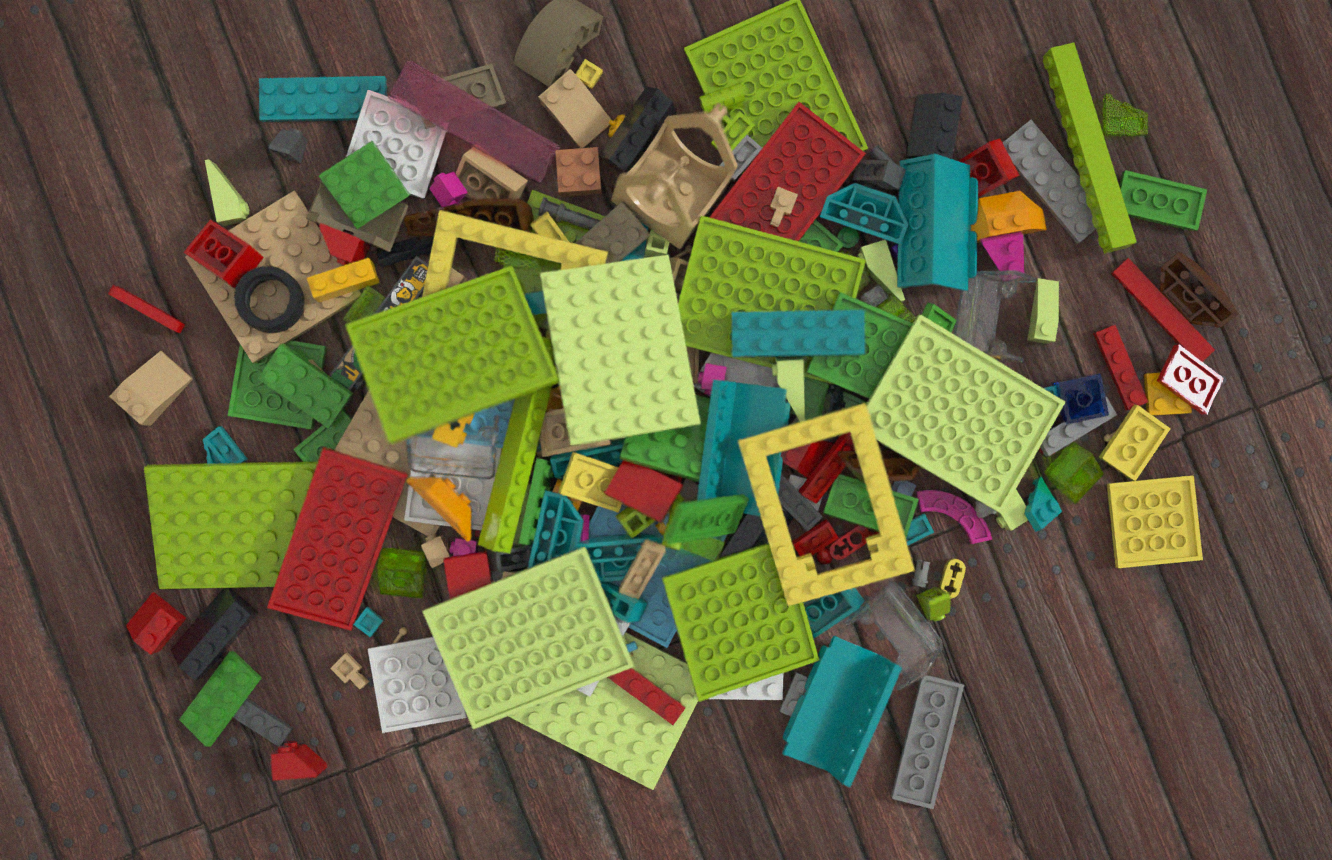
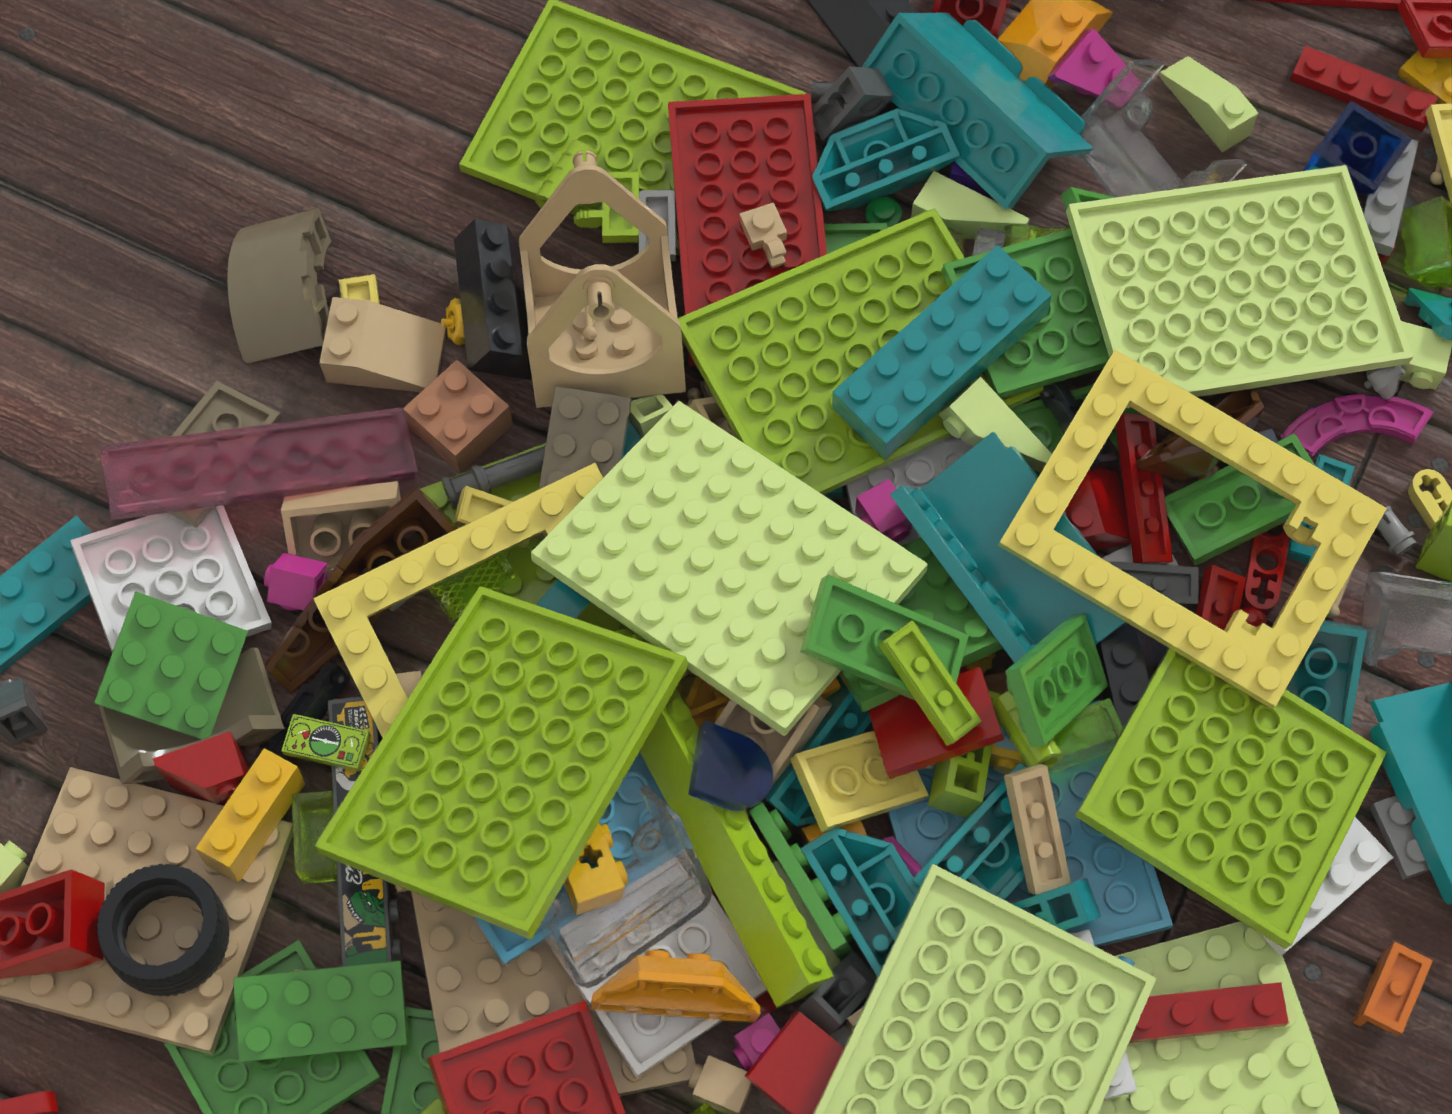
camera: 40 degrees left, 20 degrees down
none -> lime tile [281,714,371,772]
none -> tile [688,720,773,811]
none -> bright green plate [800,575,969,701]
none -> lime tile [878,620,982,746]
none -> orange panel [1353,942,1433,1036]

